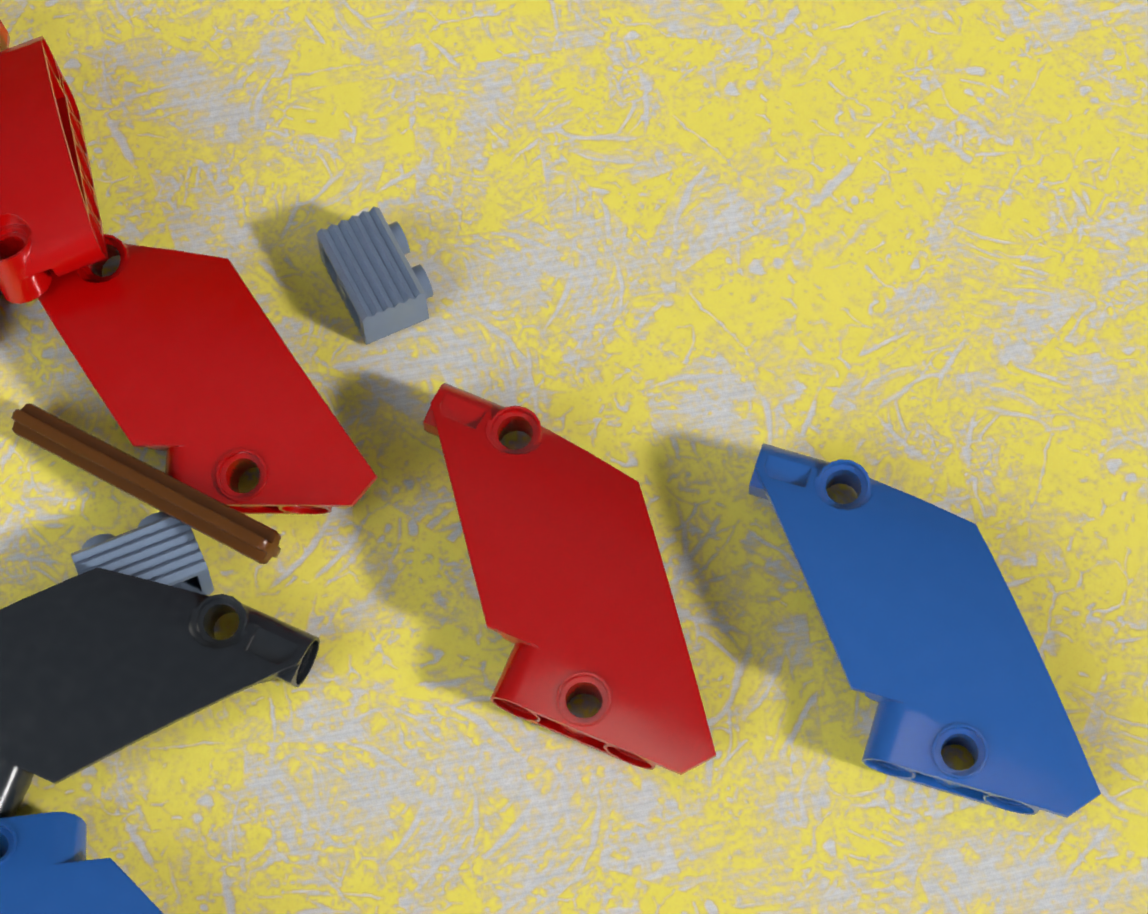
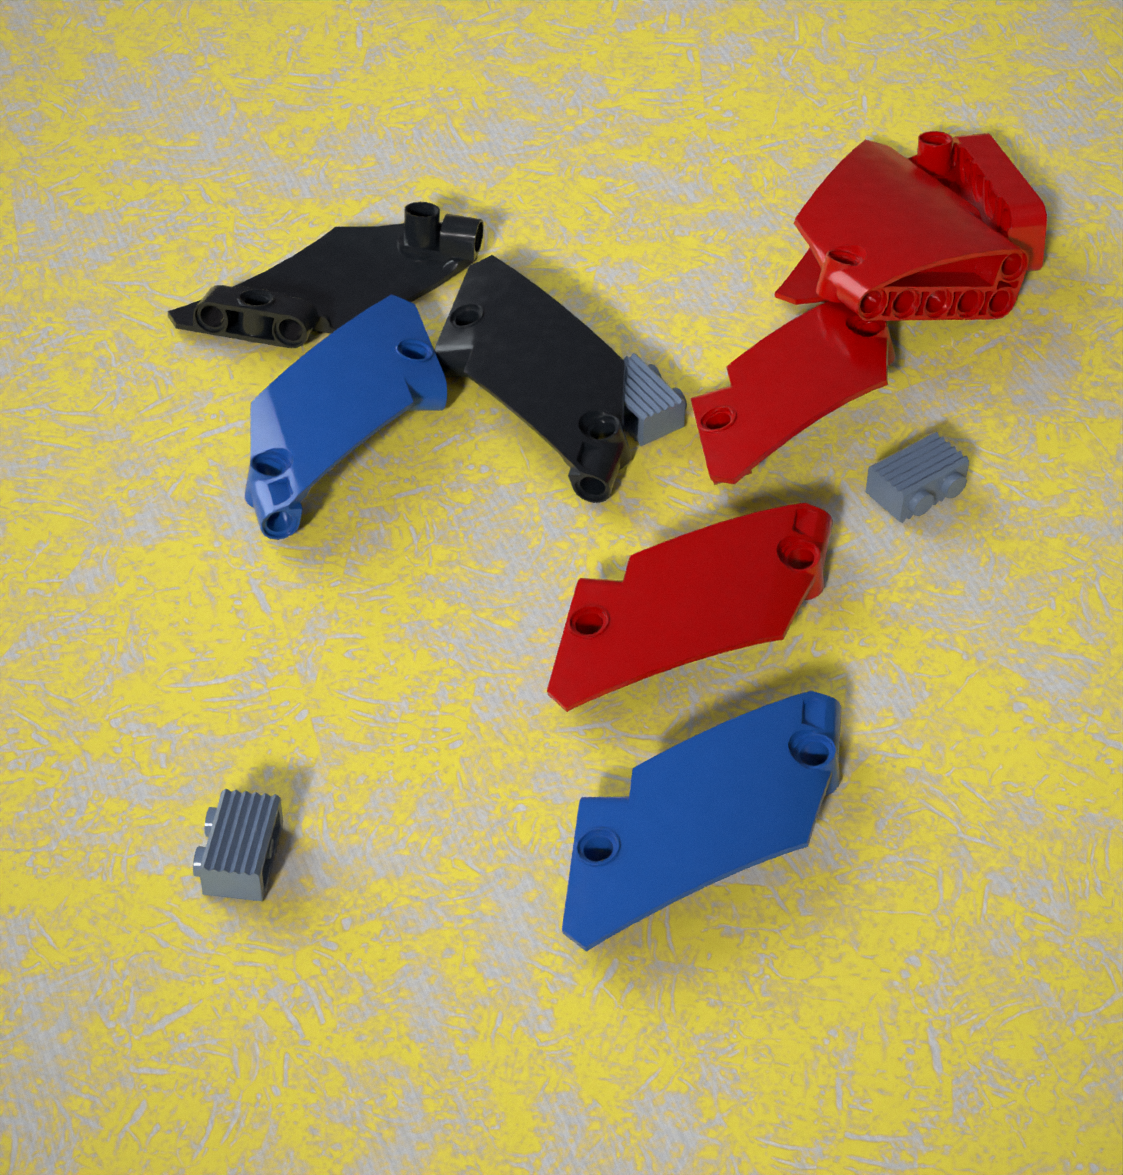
camera: 75 degrees right, 15 degrees down
reddish brown axle [11,403,281,564] -> none

